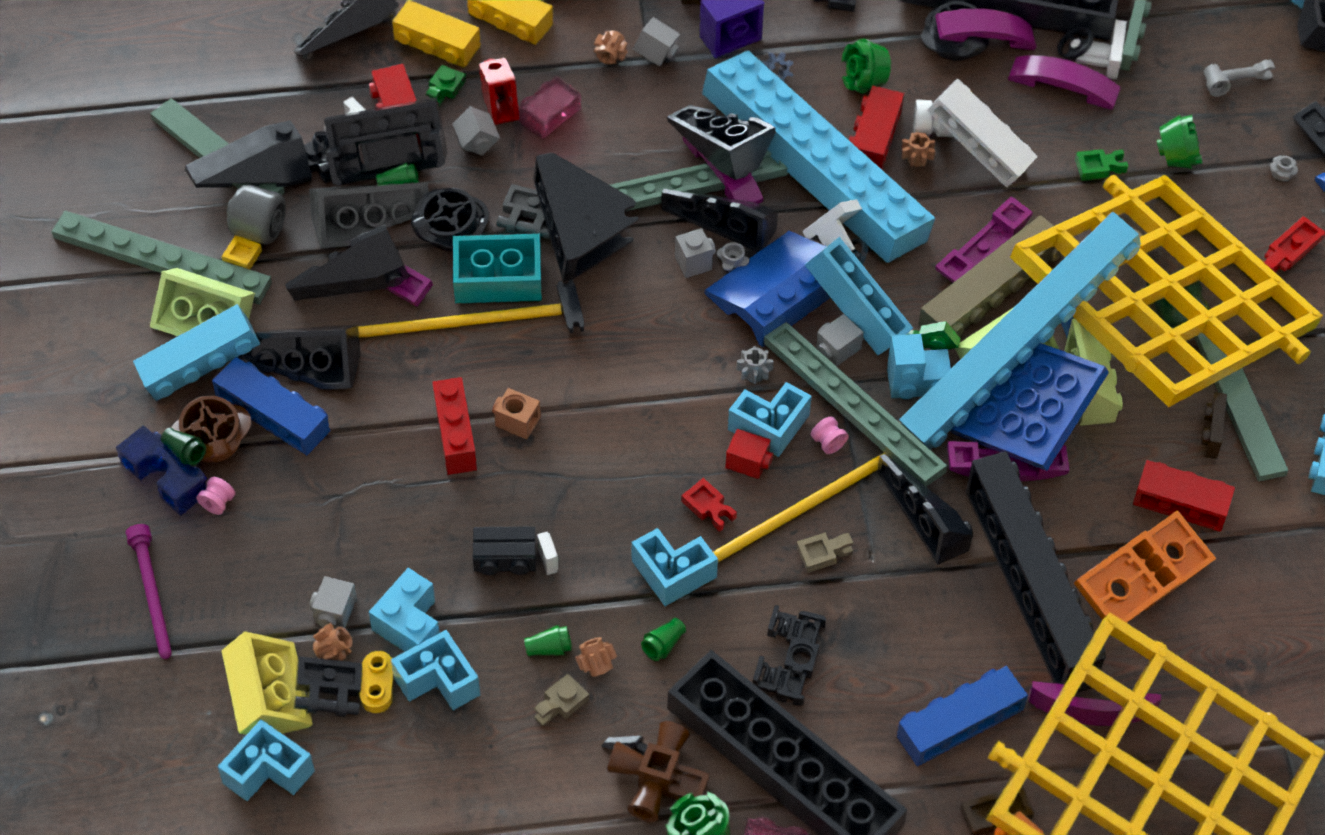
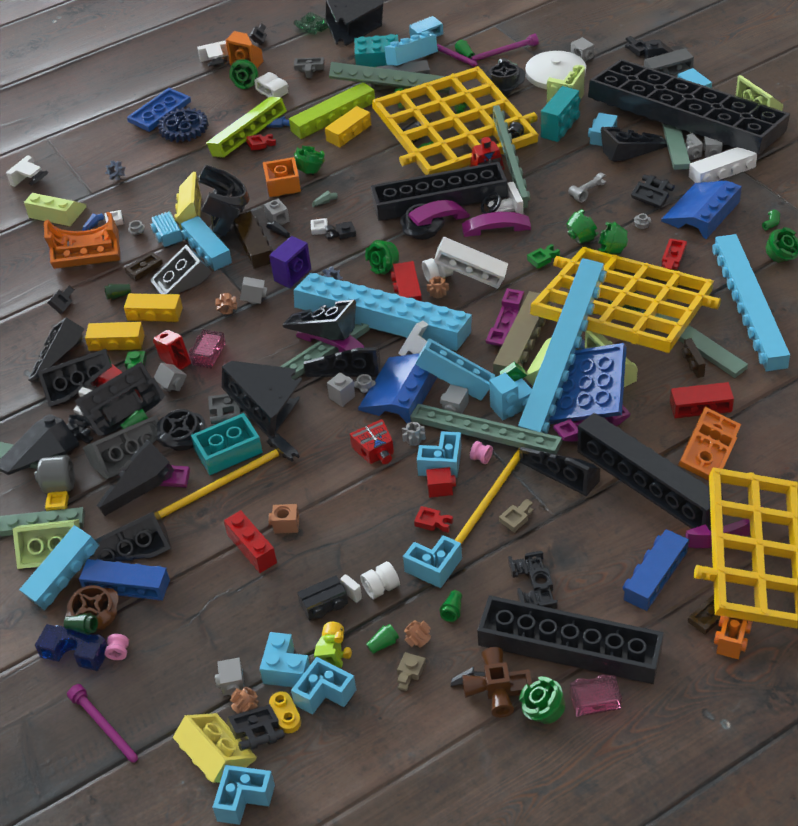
camera: 20 degrees left, 10 degrees down
none -> black wedge [38,349,112,407]
none -> lime piece [314,622,352,668]
none -> red torso [350,419,394,464]
none -> white wheel [360,562,400,600]
none -> green cone [598,222,628,255]

